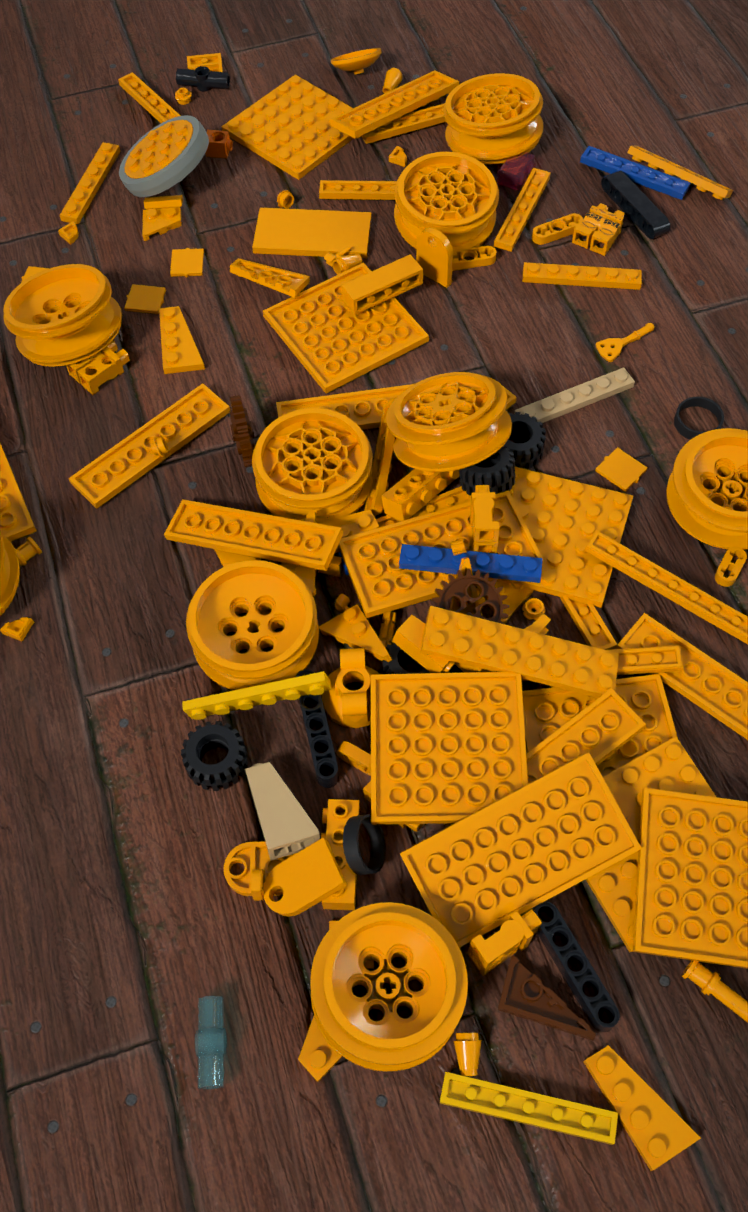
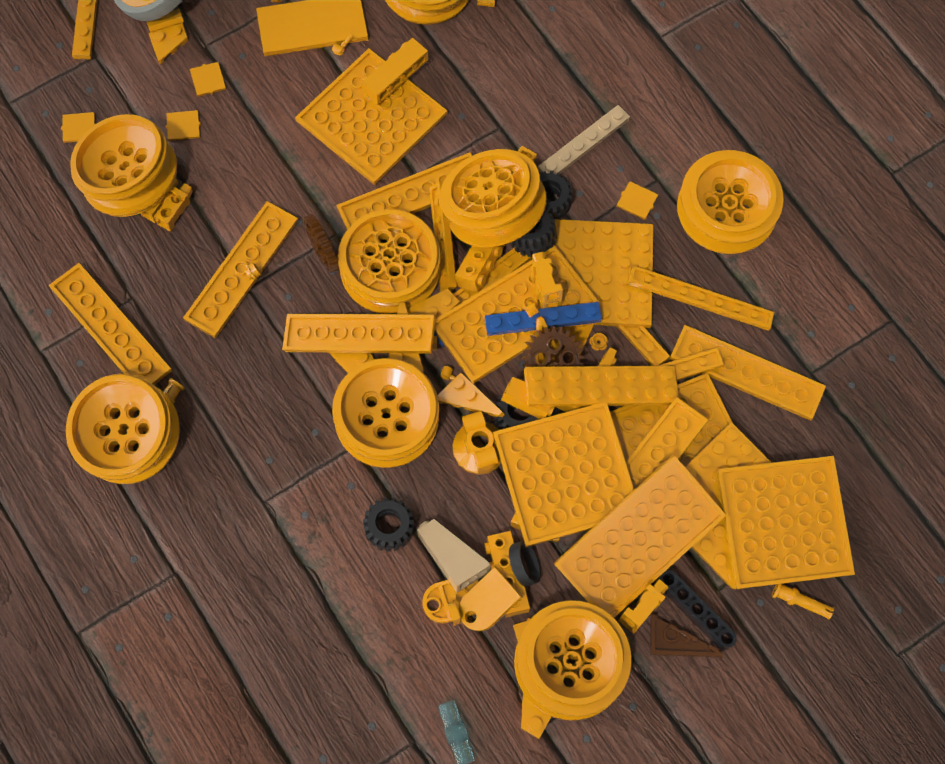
camera: 20 degrees left, 10 degrees up
light orange tile [0,617,34,641] -> none
light orange tile [58,221,78,245] -> none
light orange wing [159,306,205,374] -> none
yellow plate [182,671,332,720] -> none
light orange wing [230,258,310,298] -> none
black beam [296,669,339,788] -> none
light orange cone [332,254,362,275] -> none
light orange beam [336,741,371,776] -> none
light orange axle [379,611,397,648] -> none
light orange tile [416,228,453,288] -> none
yellow plate [440,1072,618,1145] -> none
light orange beam [452,246,497,271] -> none
light orange cone [453,1033,482,1076] -> none
light orange plate [522,262,642,290] -> none
light orange wing [583,1045,701,1171] -> none
light orange piece [596,323,654,362] -> none
black tyre [674,397,724,440] -> none
light orange beam [715,547,747,587] -> none

